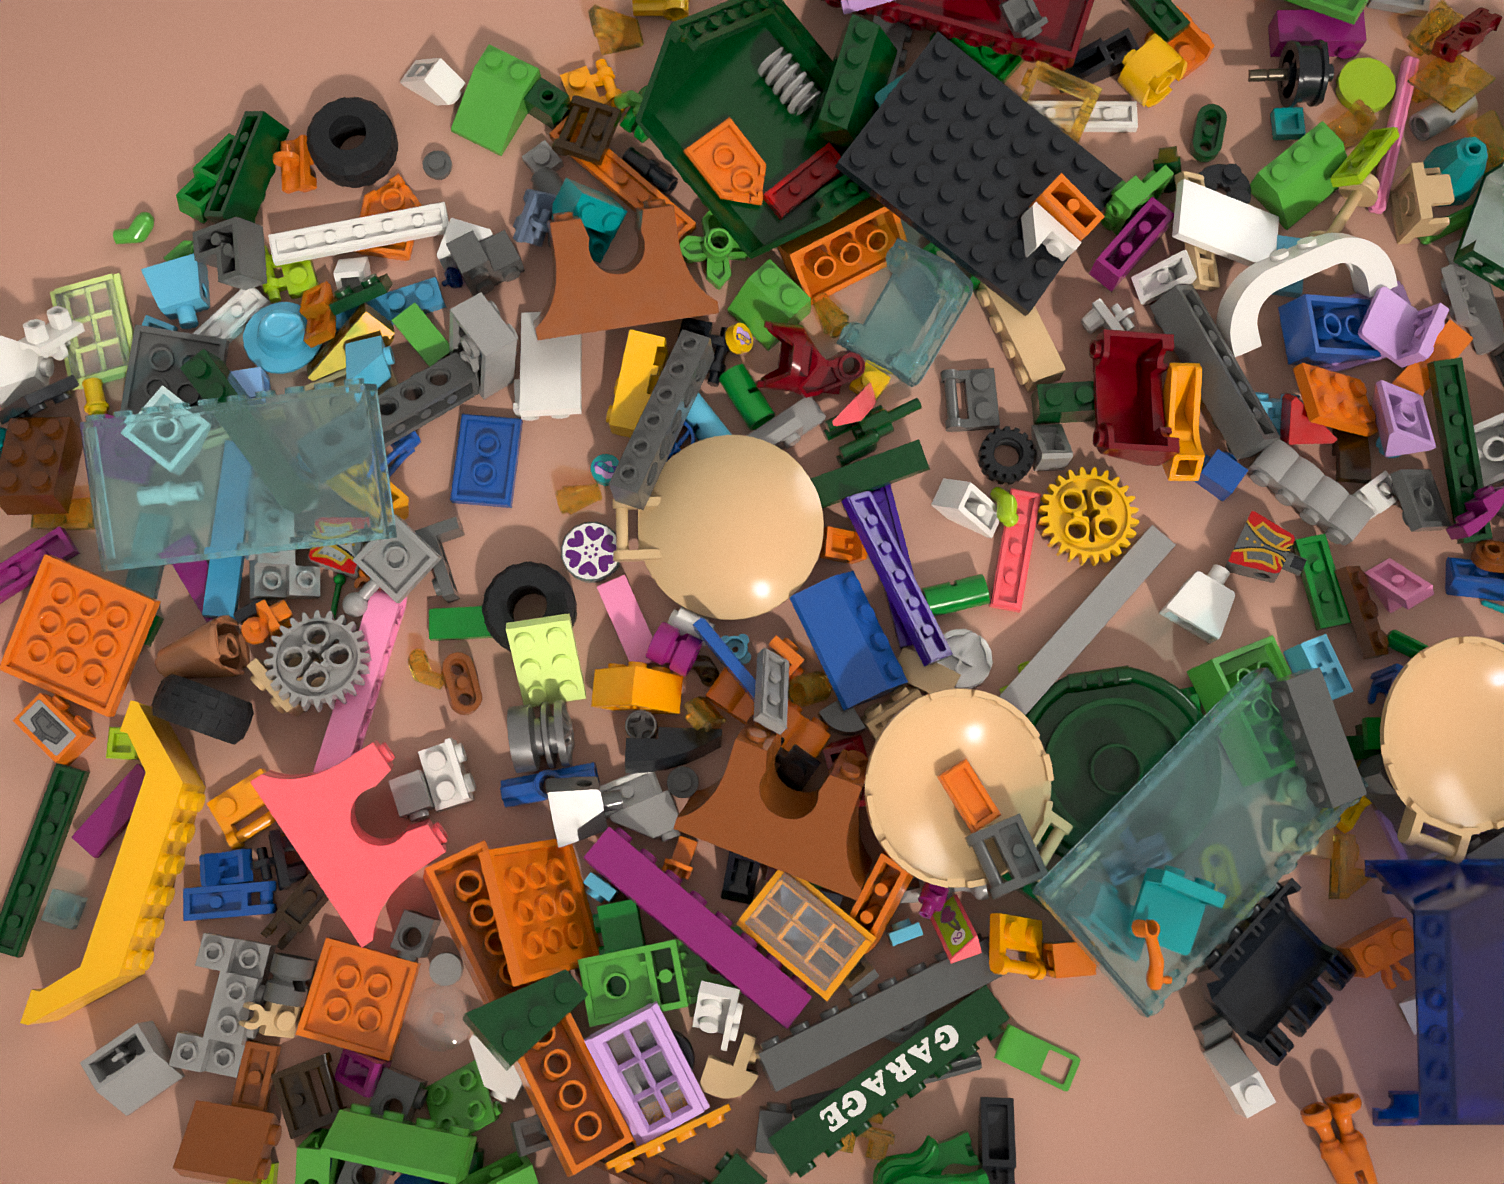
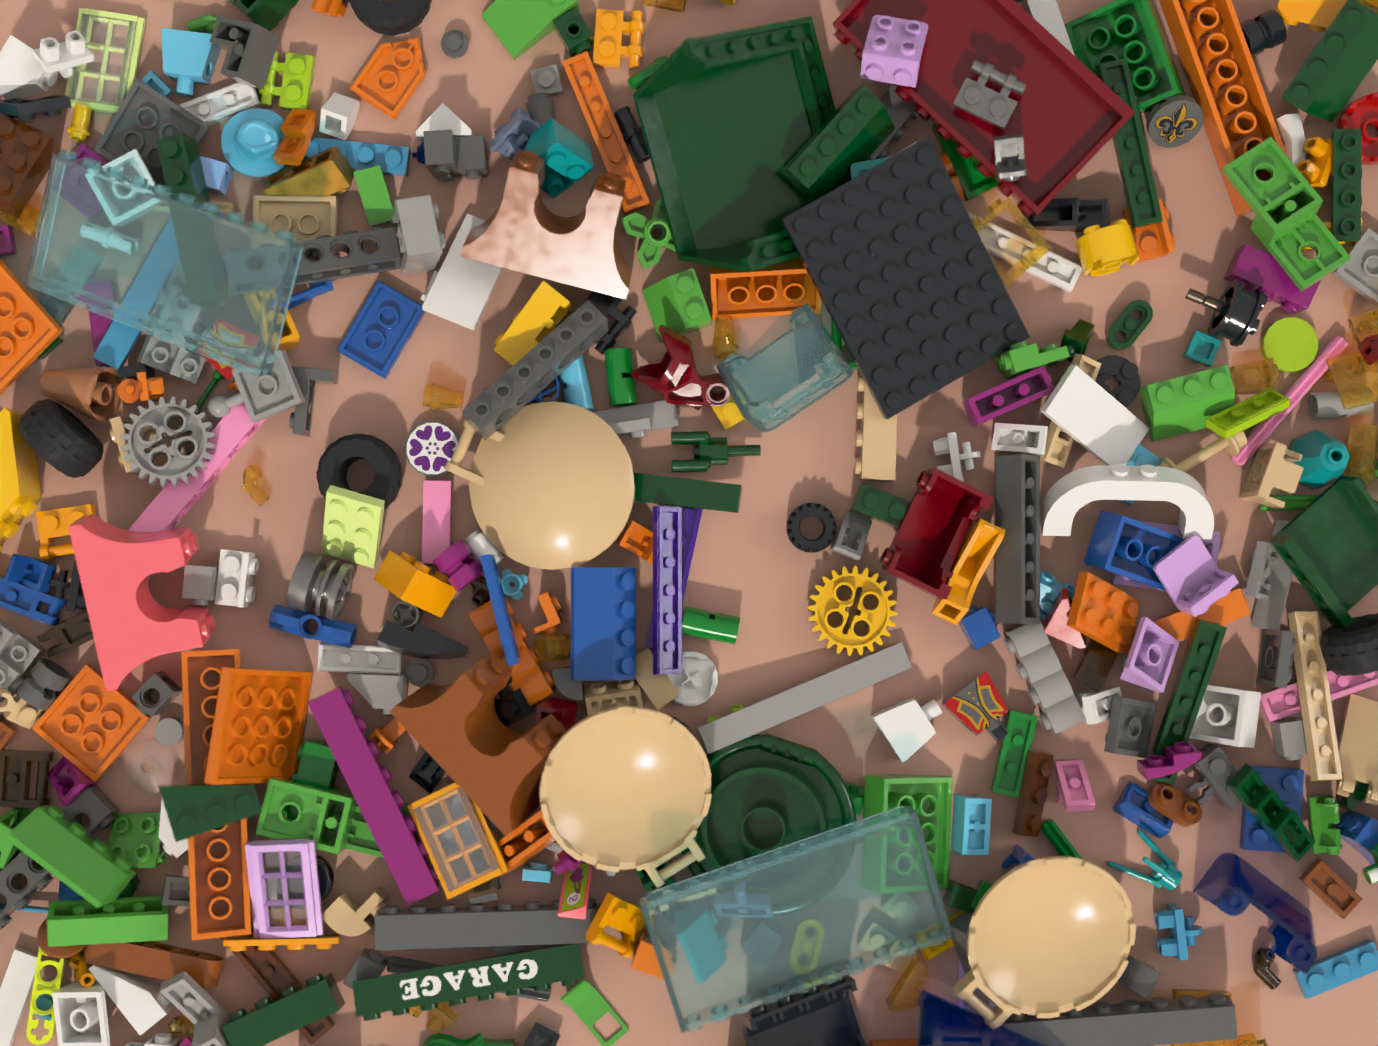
camera: 25 degrees right, 10 degrees up
white tile [268,202,449,266] -> none
dark green plate [329,273,393,316] -> none
medium azure slope [345,335,395,404] -> none
green tile [429,606,493,641] -> none
dark orange plate [441,652,482,715] -> none
torso [545,776,623,848] -> none
dark brown plate [552,95,622,166] -> none
medium azure plate [583,872,619,903] -> none
teal tile [591,454,619,486] -> none
bright green arm [614,90,643,116] -> none
orange tile [683,117,766,206] -> none
clear yellow slope [683,696,727,733] -> none
white bracket [692,981,744,1052] -> none
yellow tile [725,323,753,355] -> none
light grey tile [753,648,789,735] -> none
light grey piece [758,47,822,115] -> none
red tile [763,142,841,220] -> none
coral slope [832,382,877,426] -> none
white slope [931,478,1000,538] -> none
orange tile [937,759,1001,833] -> none
dark grey plate [940,368,1000,432] -> none
dark grey plate [965,813,1049,900] -> none
coral tile [989,488,1041,613] -> none
lime arm [990,487,1019,527] -> none
white slope [1021,202,1082,262] -> none
orange brick [1029,173,1105,241] -> none
teal bracket [1127,865,1227,955] -> none
orange piece [1131,919,1172,991] -> none
dark grey brick [1269,667,1367,808] -> none

